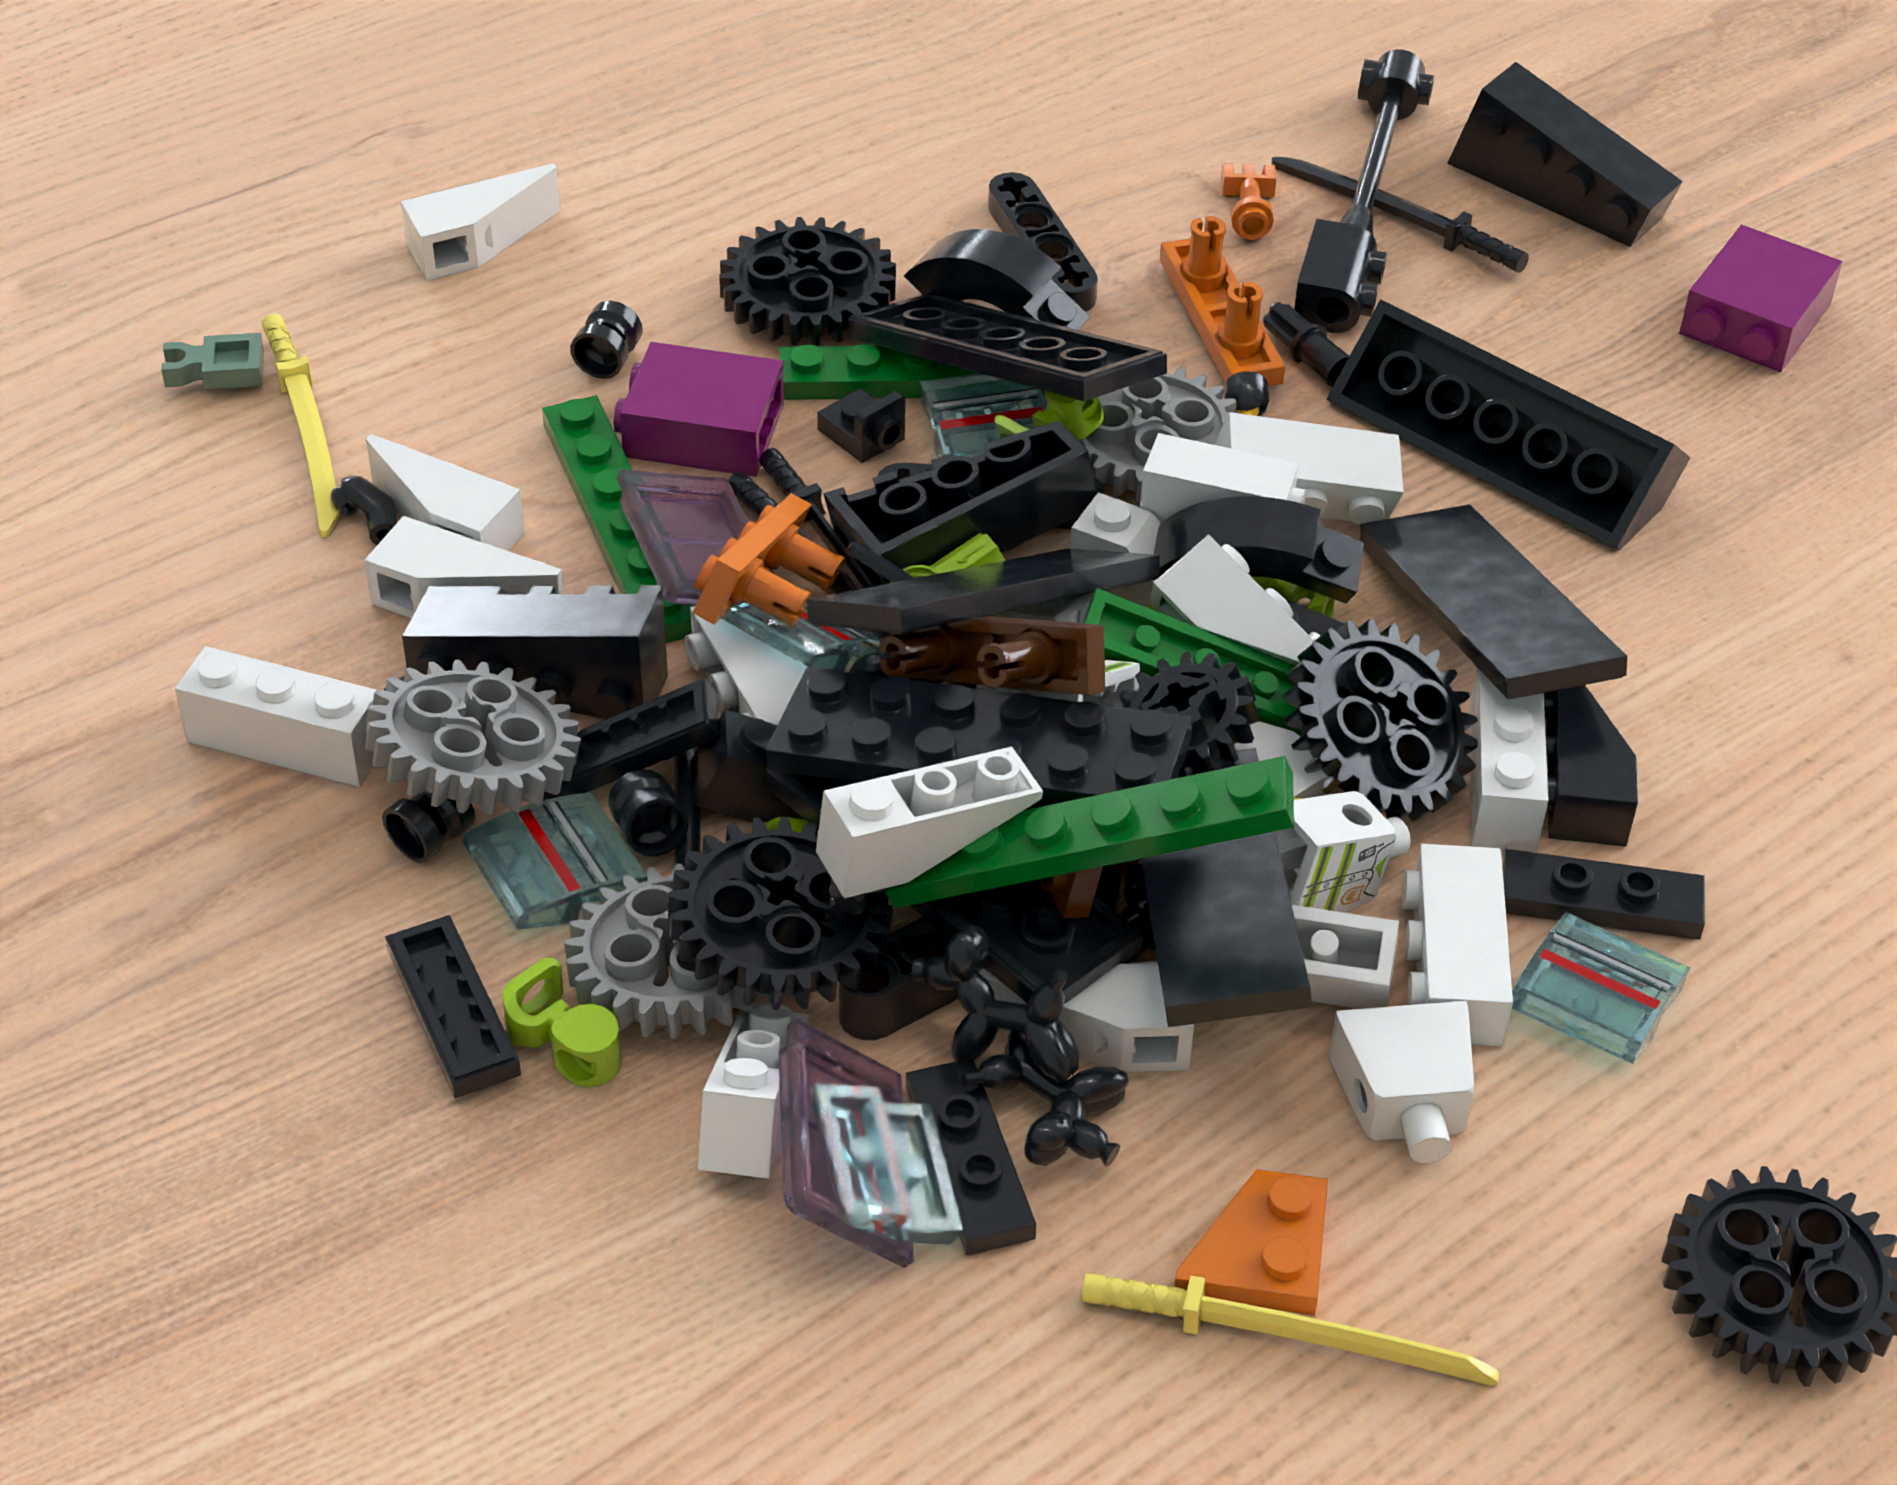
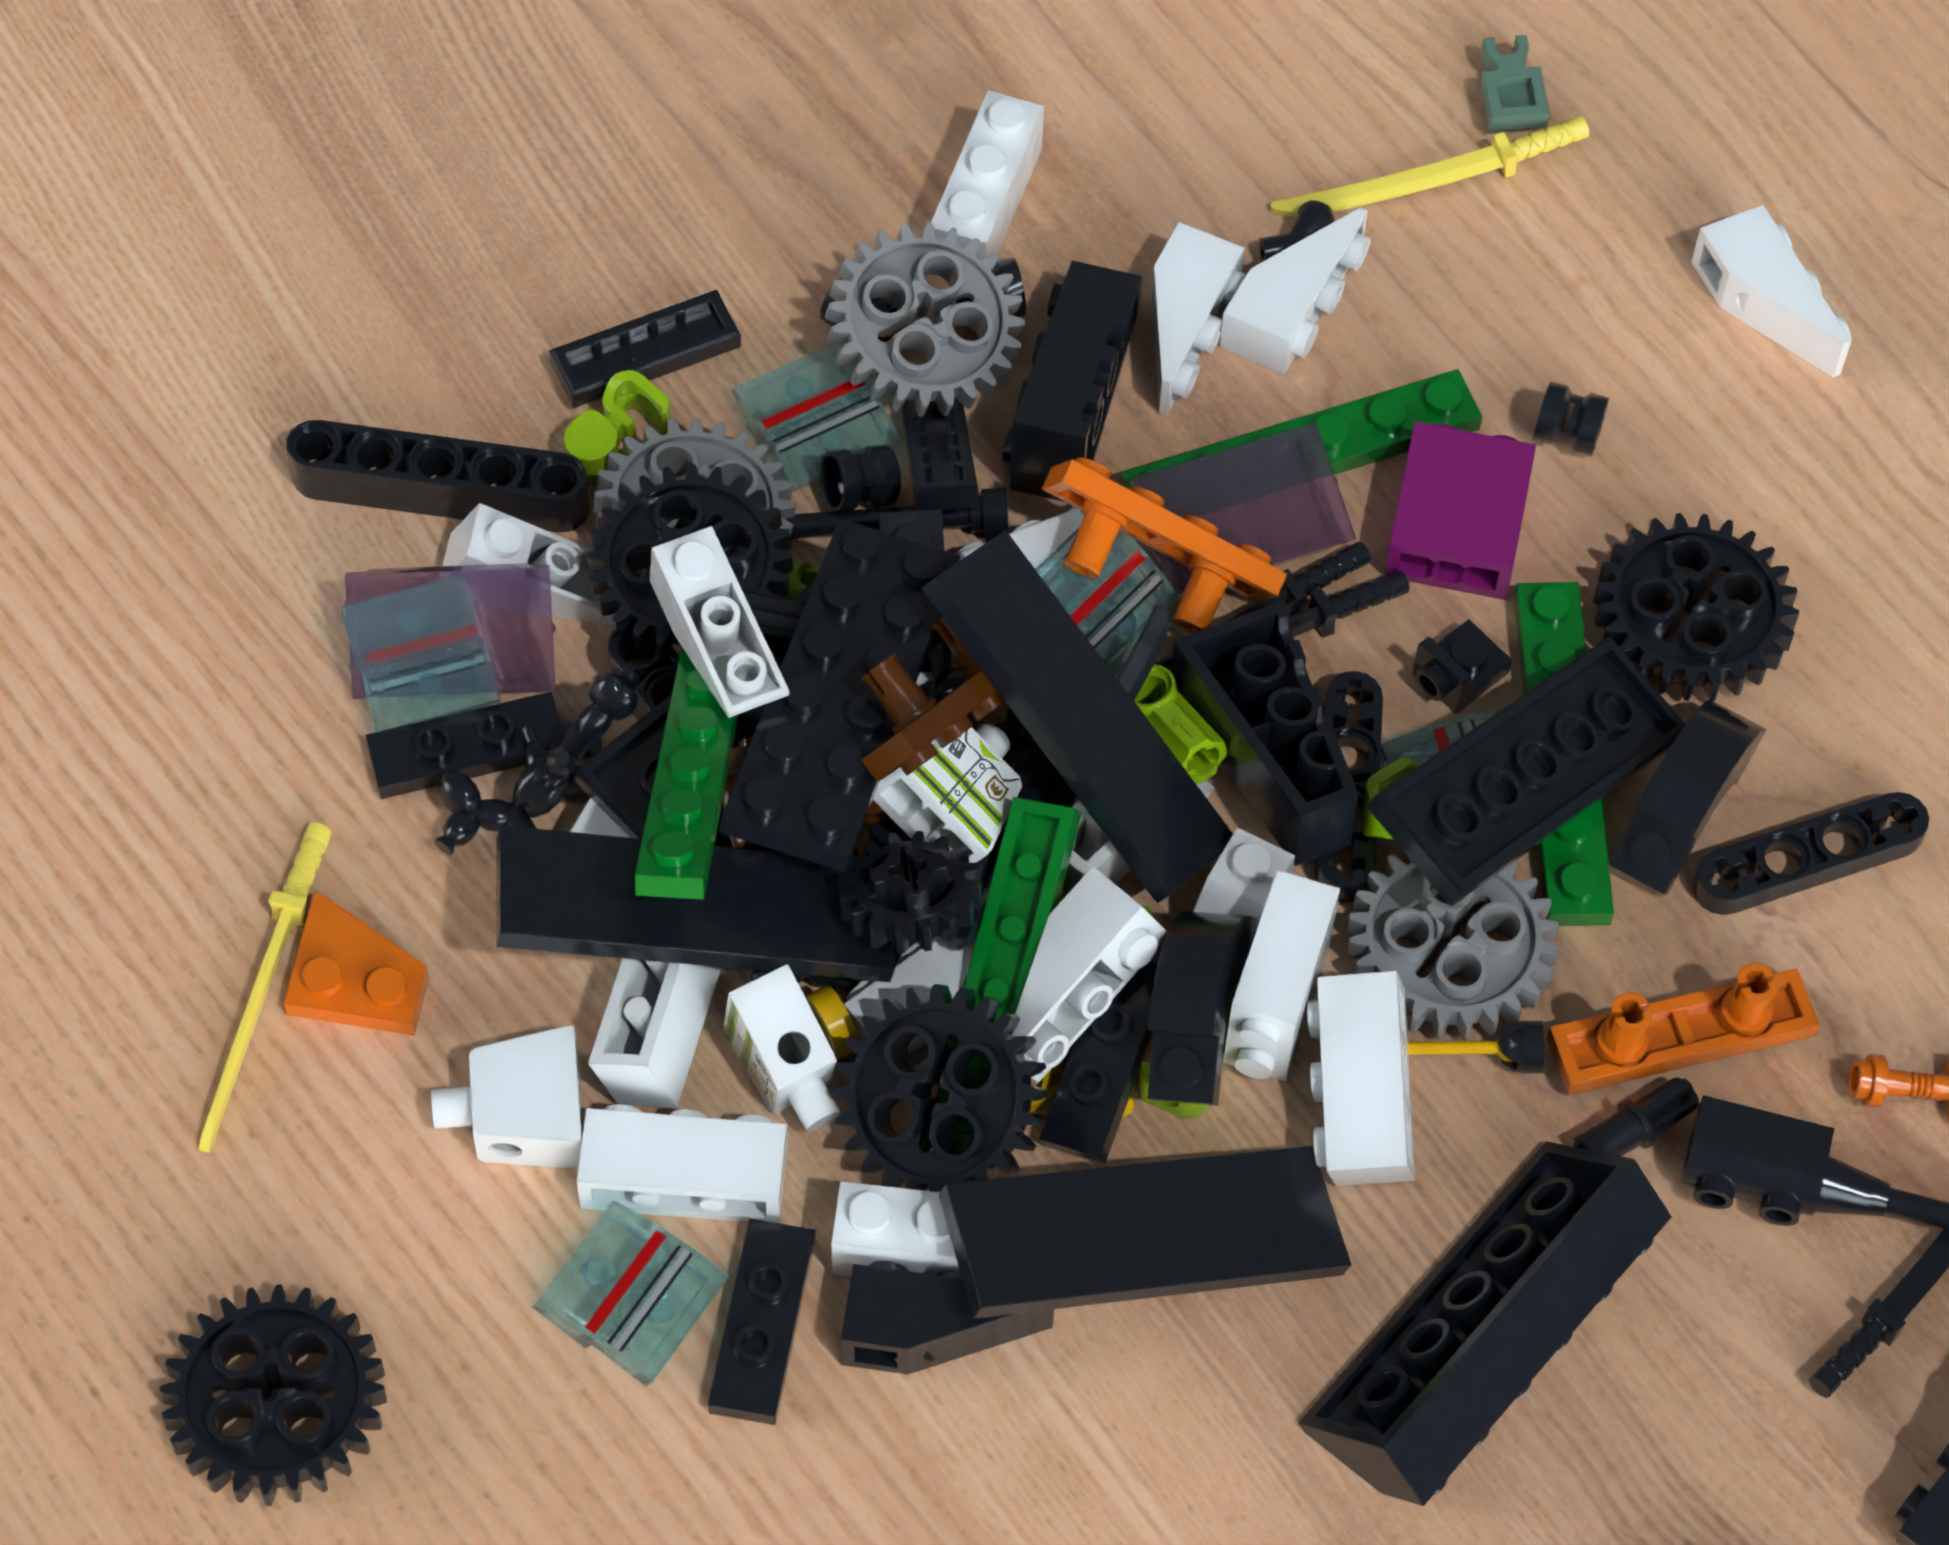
camera: 90 degrees right, 15 degrees up
none -> black beam [286,420,589,532]

